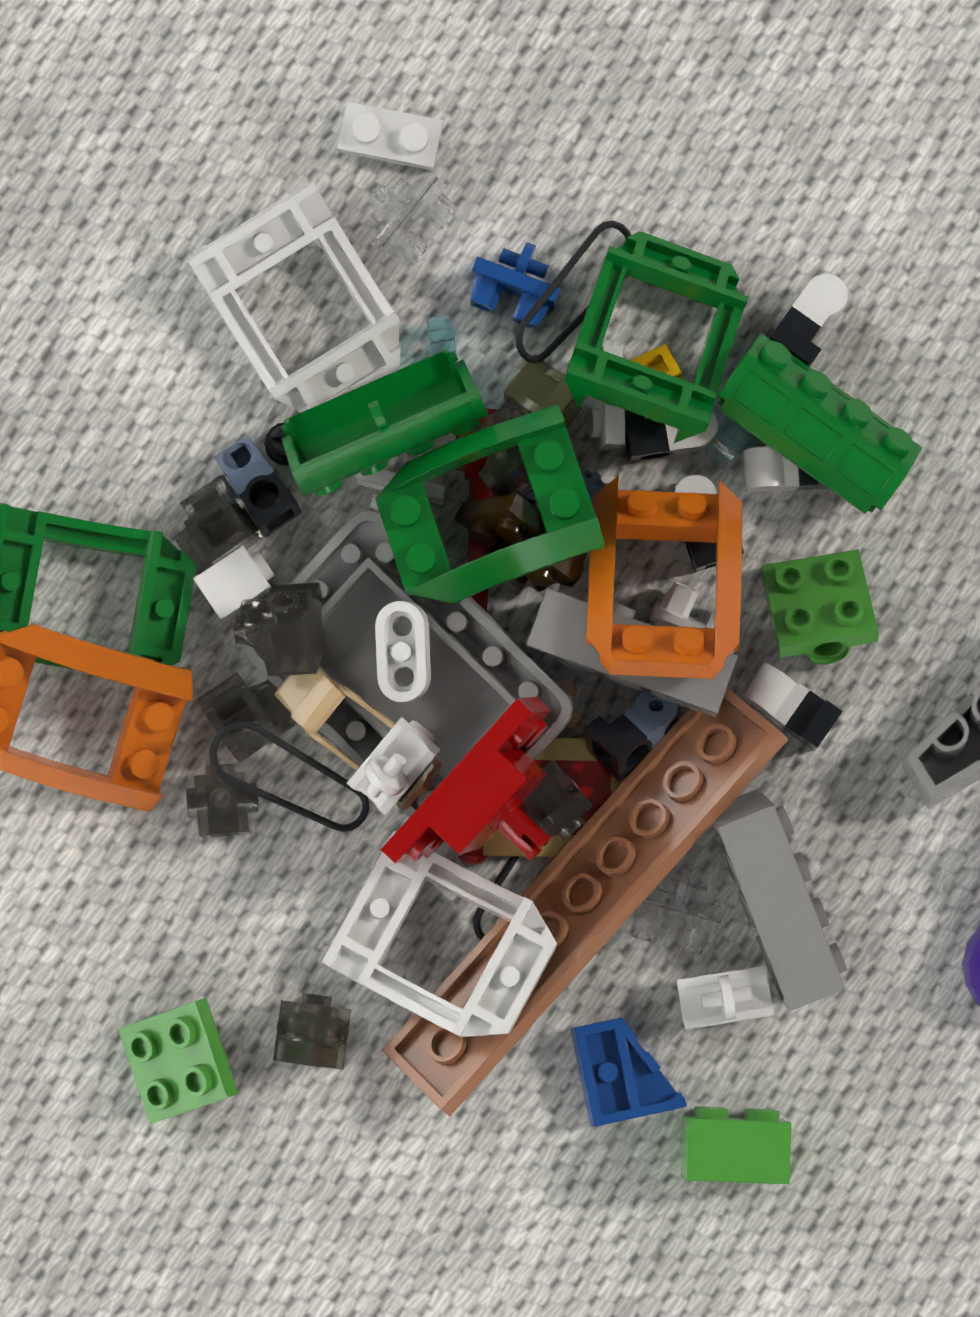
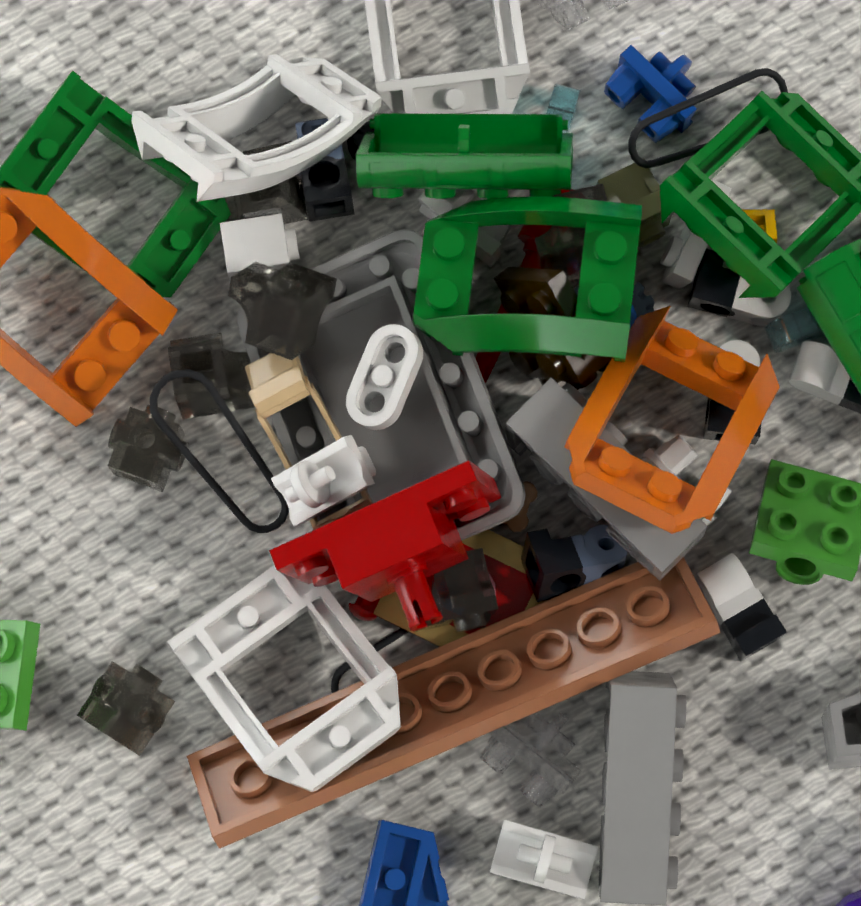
camera: 30 degrees right, 5 degrees down
none -> white wedge [131,54,382,202]

